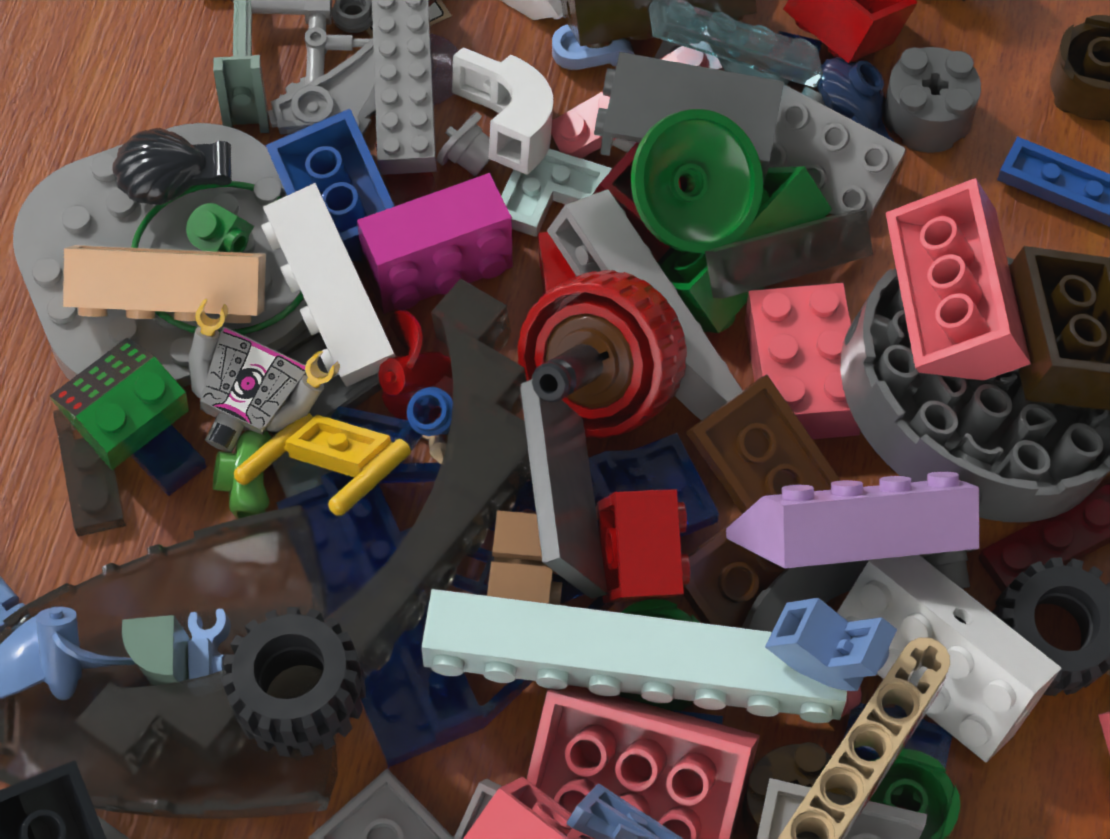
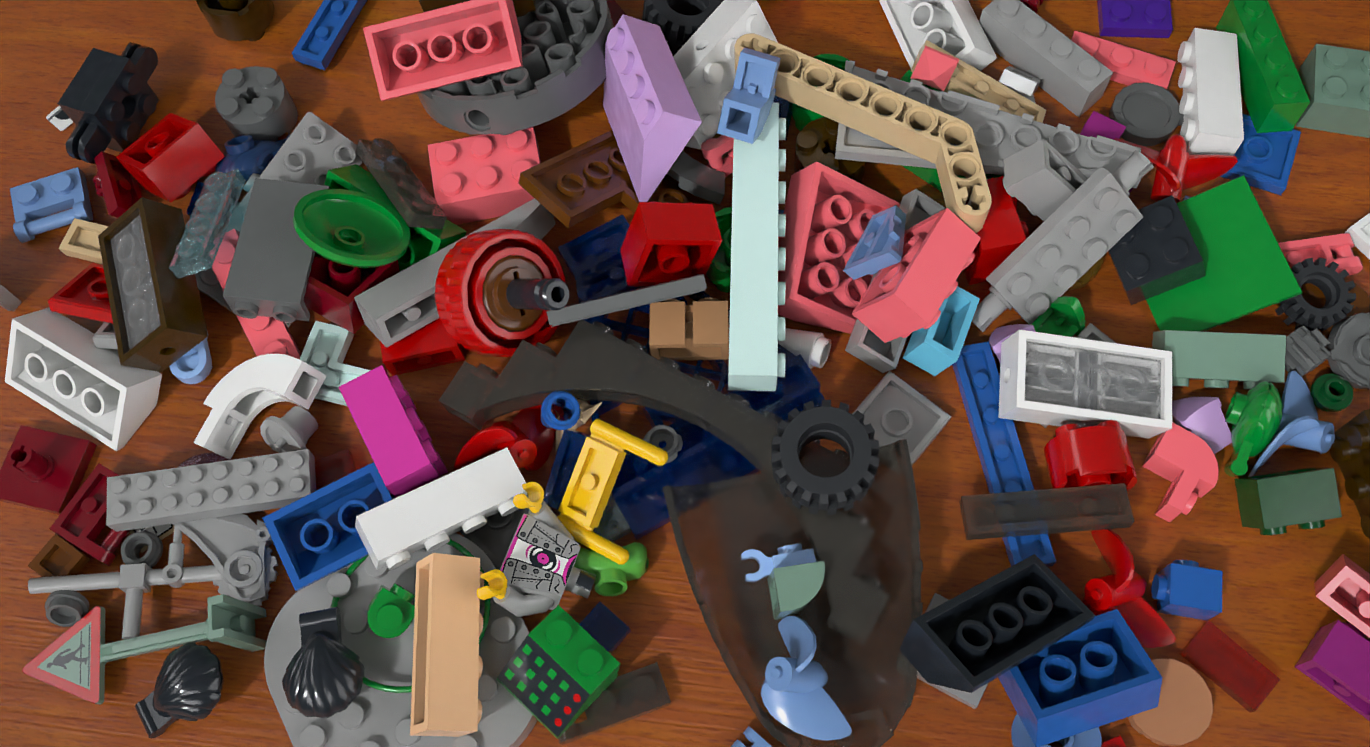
camera: 90 degrees left, 5 degrees up
none -> black animal [135,643,224,738]
none -> dark grey plate [644,425,683,463]
none -> white cone [778,328,831,369]

